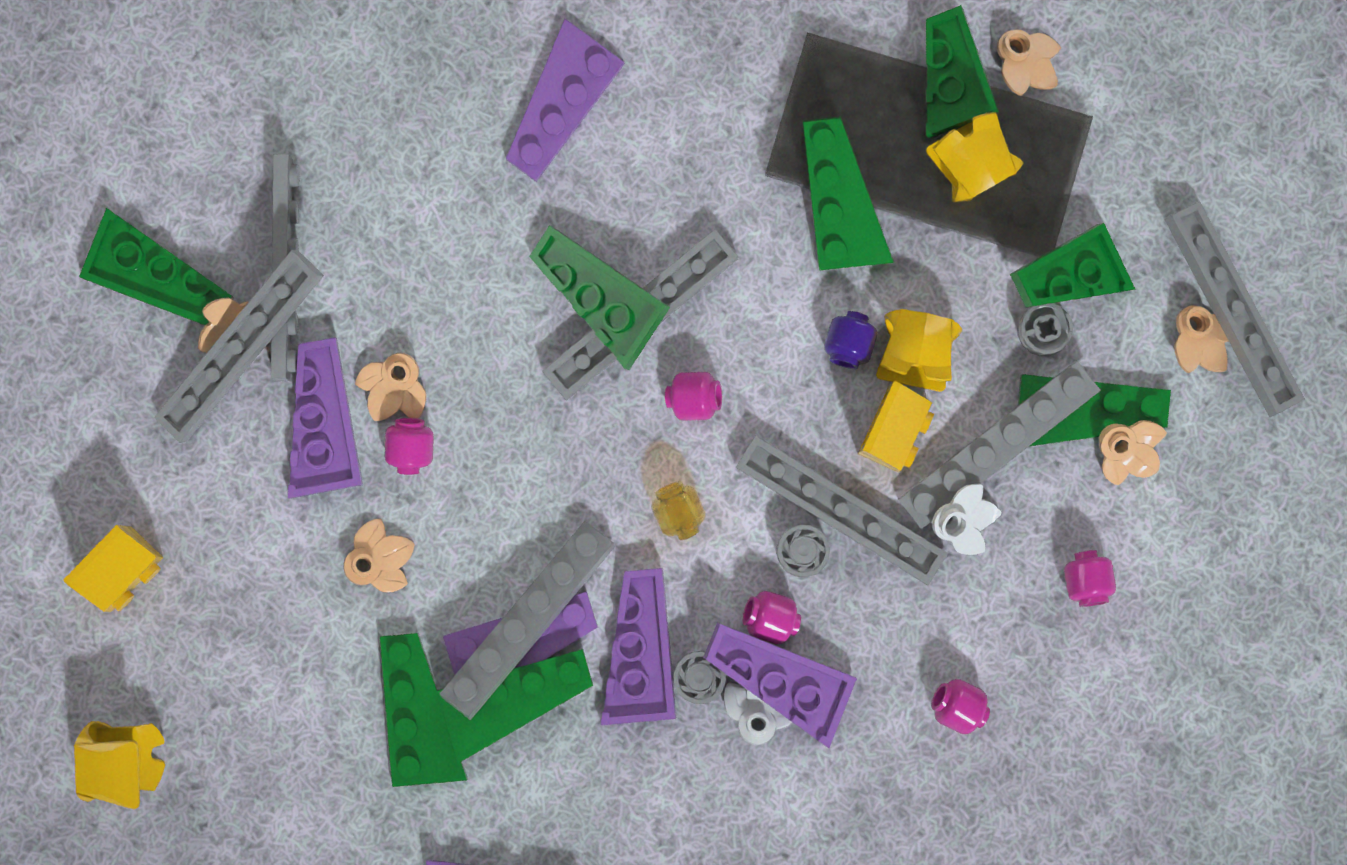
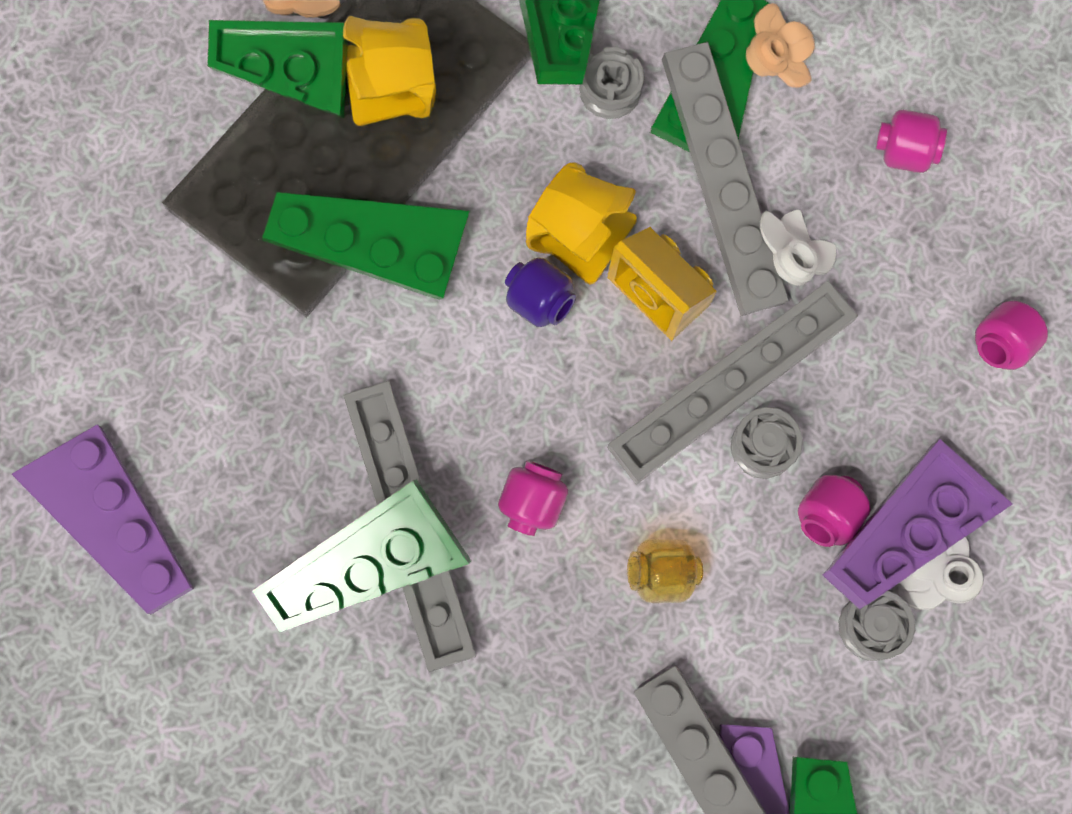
camera: 75 degrees left, 10 degrees down
medium lavender wing [600,568,677,725] -> none

